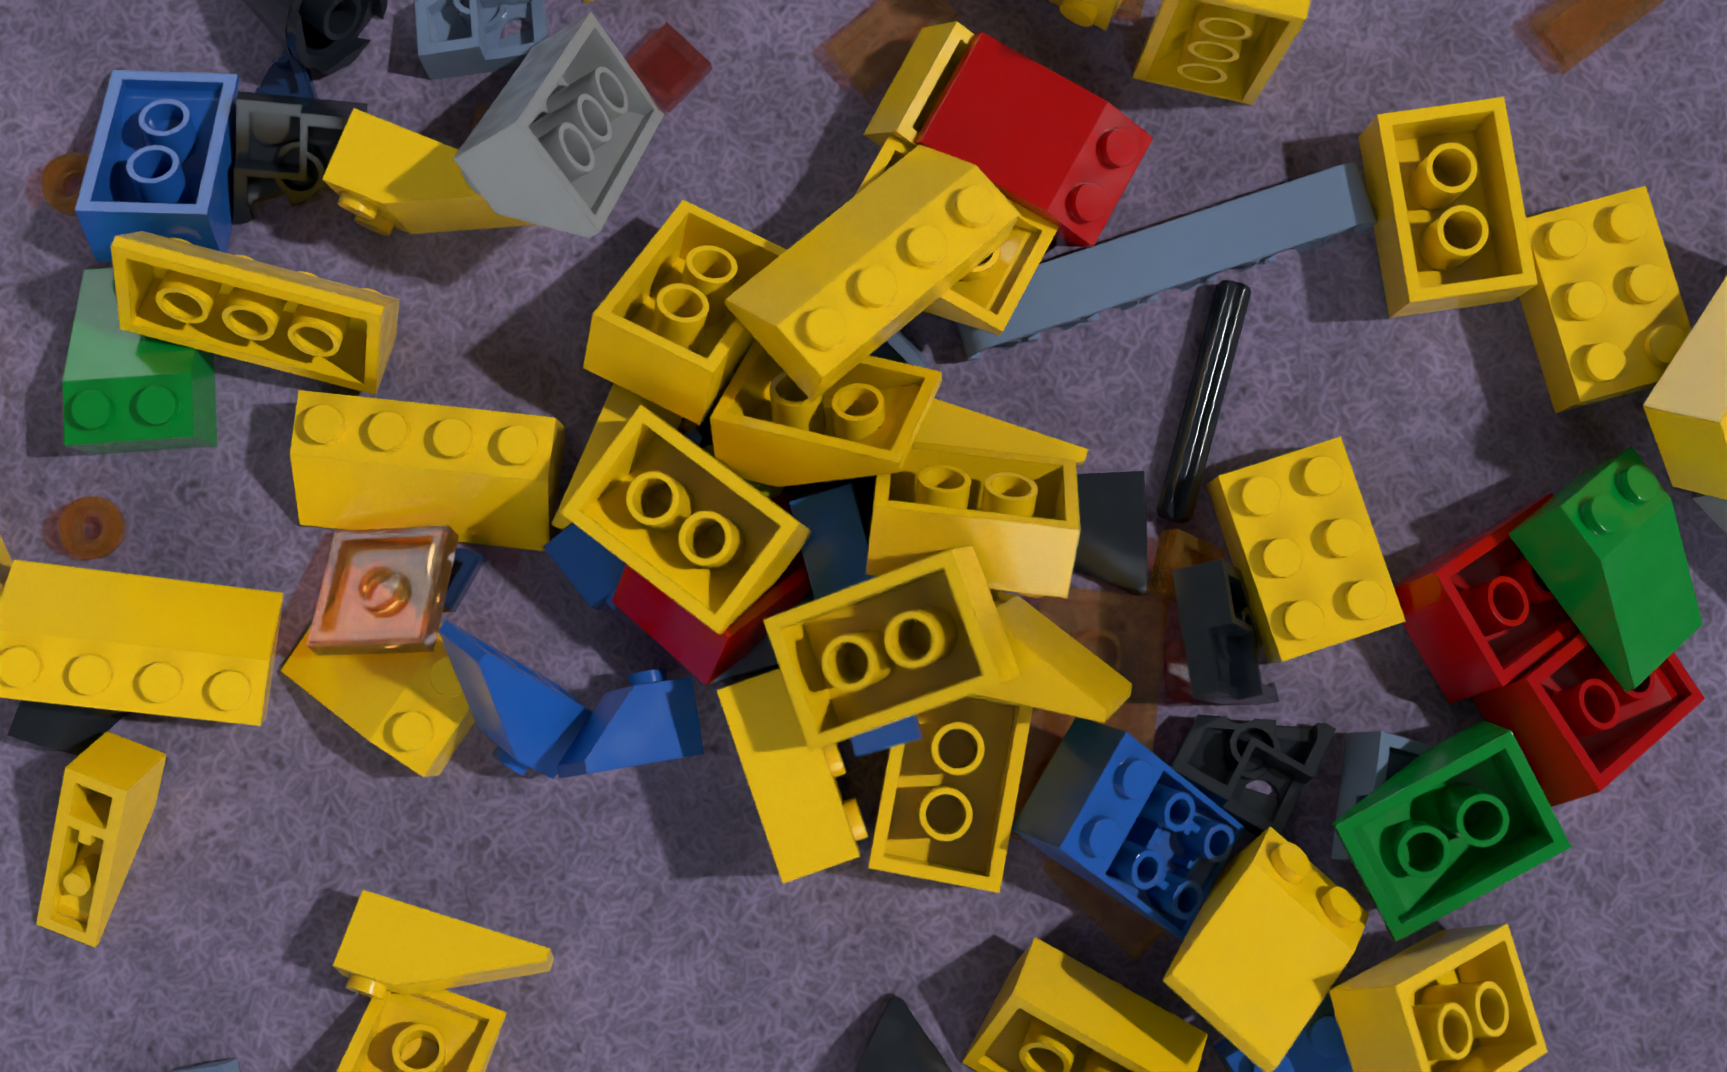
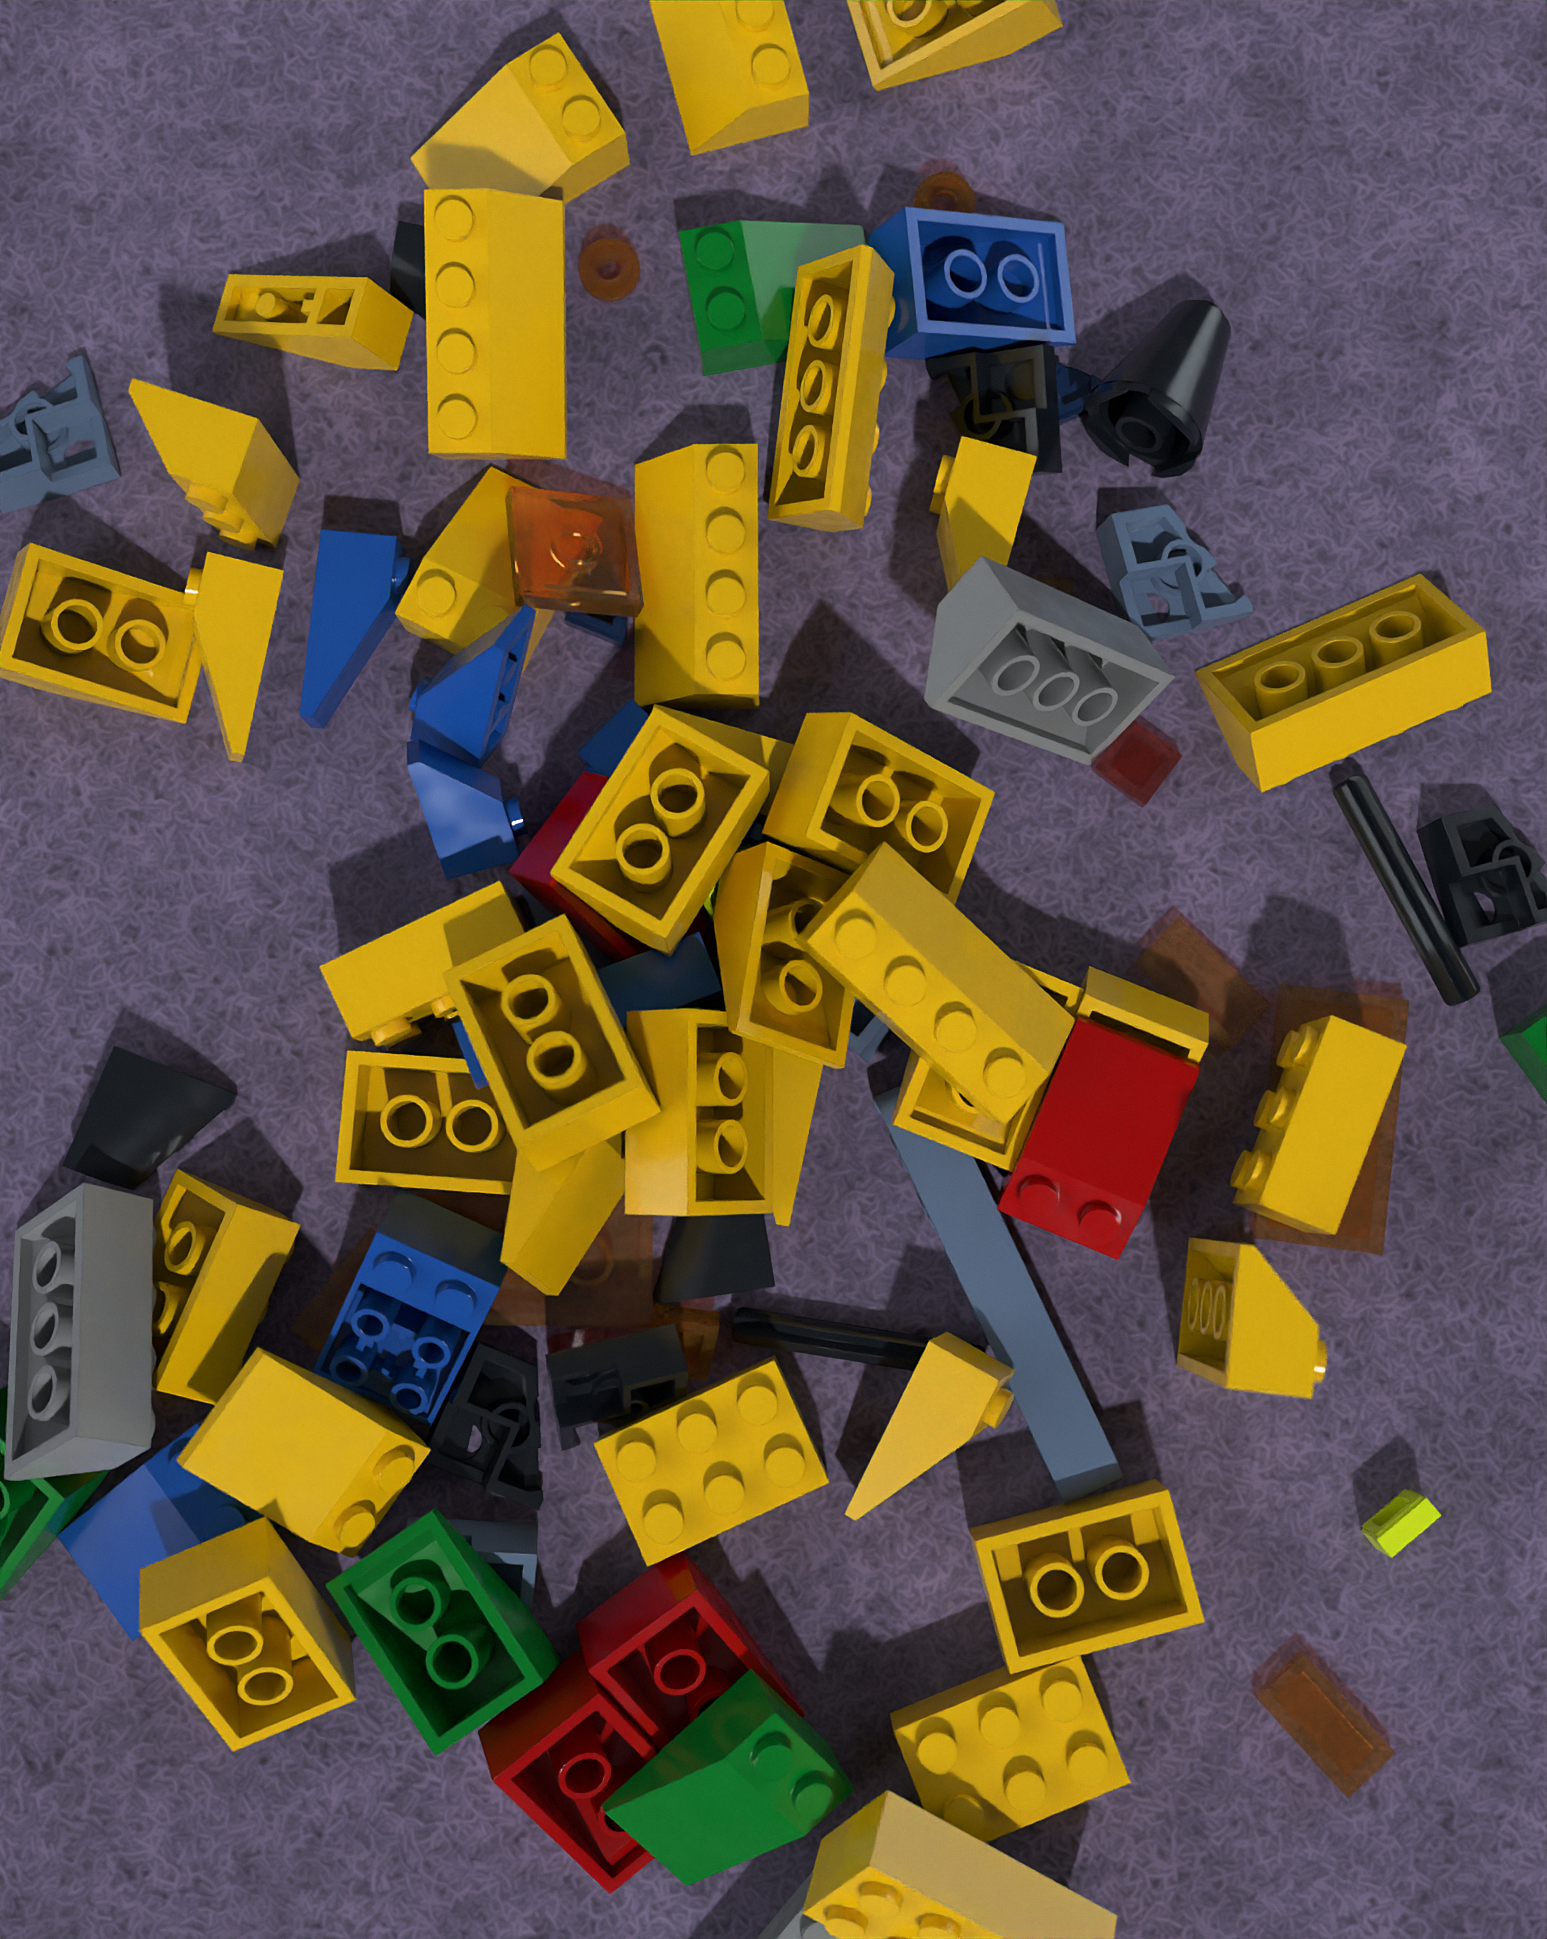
camera: 85 degrees right, 0 degrees up
none -> yellow slope [128,378,300,551]
none -> blue slope [299,529,415,729]
none -> yellow slope [845,1332,1015,1521]

